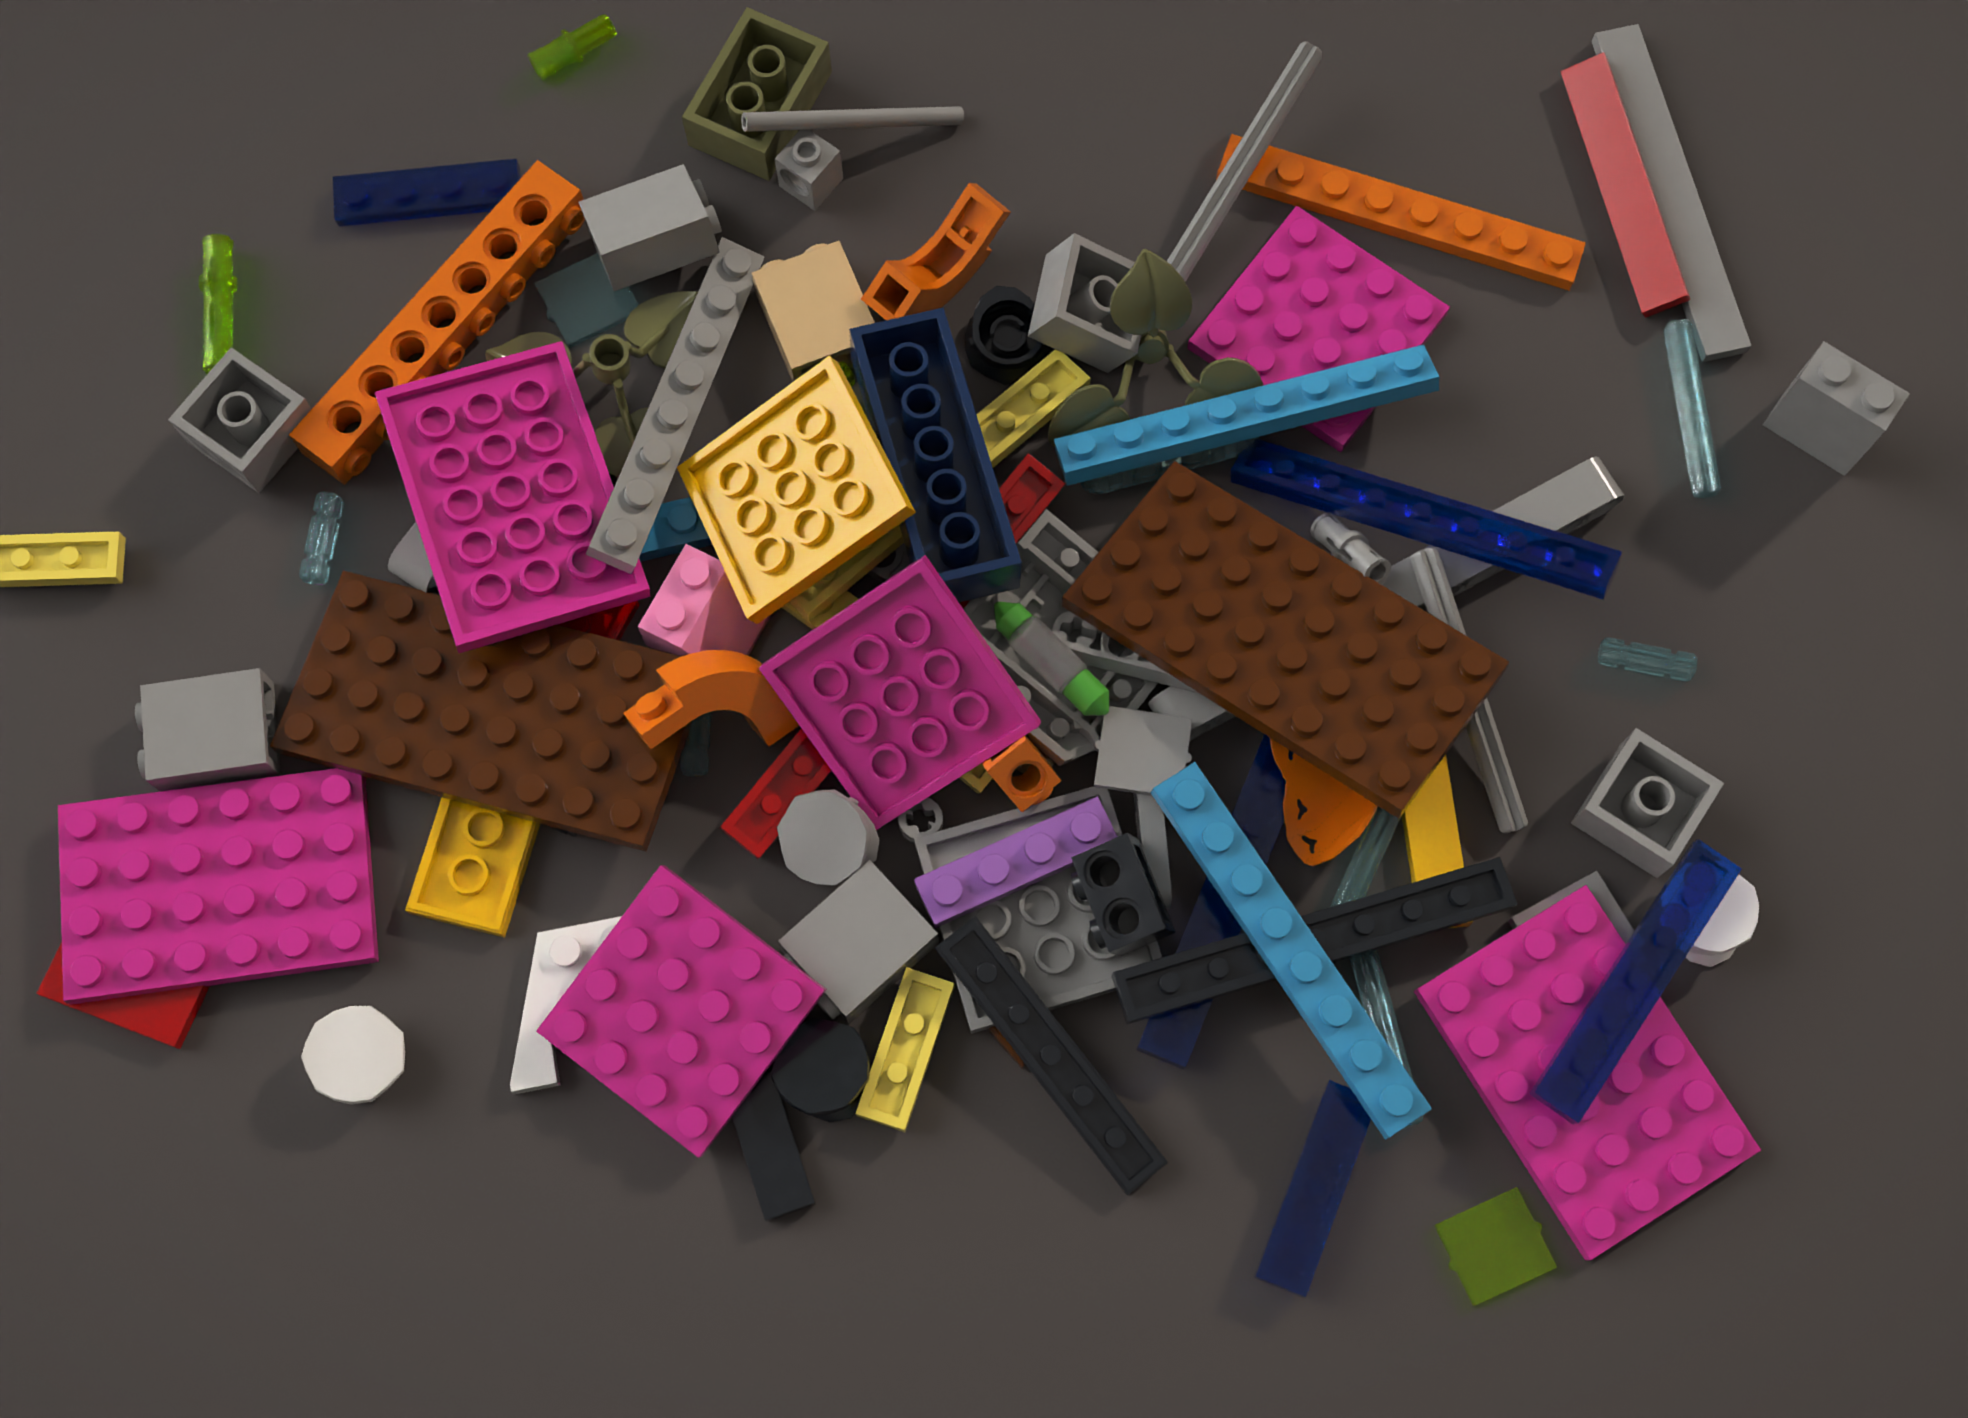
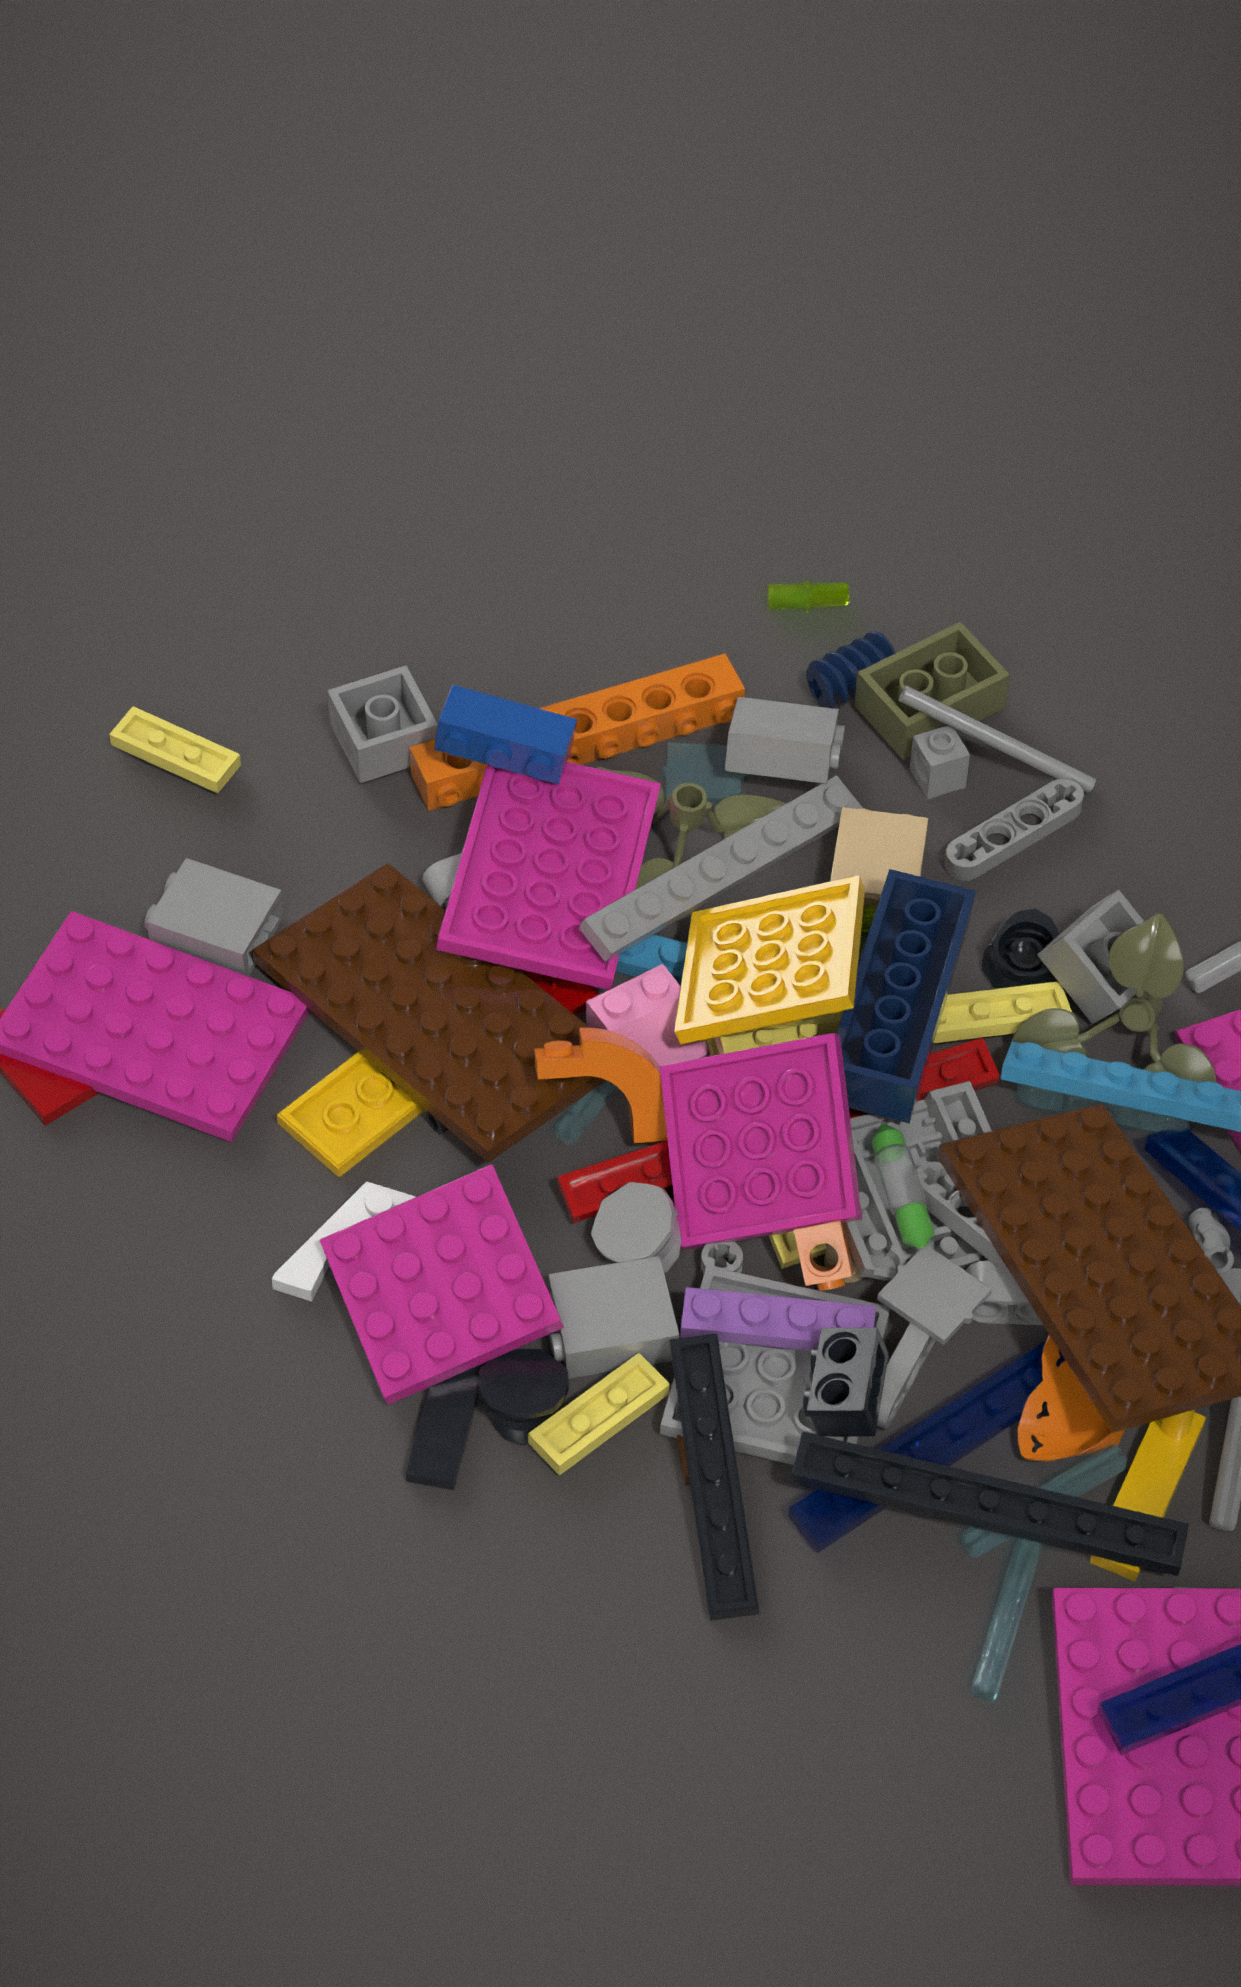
camera: 30 degrees right, 20 degrees down
clear neon green pin [198,234,238,374] -> none
clear light blue axle [299,492,344,586] -> none
white hat [301,1006,405,1104] -> none
clear blue plate [333,158,521,227] -> none
orange arch [861,183,1011,320] -> none
dark azure plate [1151,762,1432,1140] -> none
clear blue plate [1254,1080,1371,1298] -> none
clear neon green piece [1434,1187,1557,1306] -> none
none -> blue brick [434,684,577,784]
none -> dark blue piece [806,631,895,709]
none -> light grey beam [945,778,1084,881]

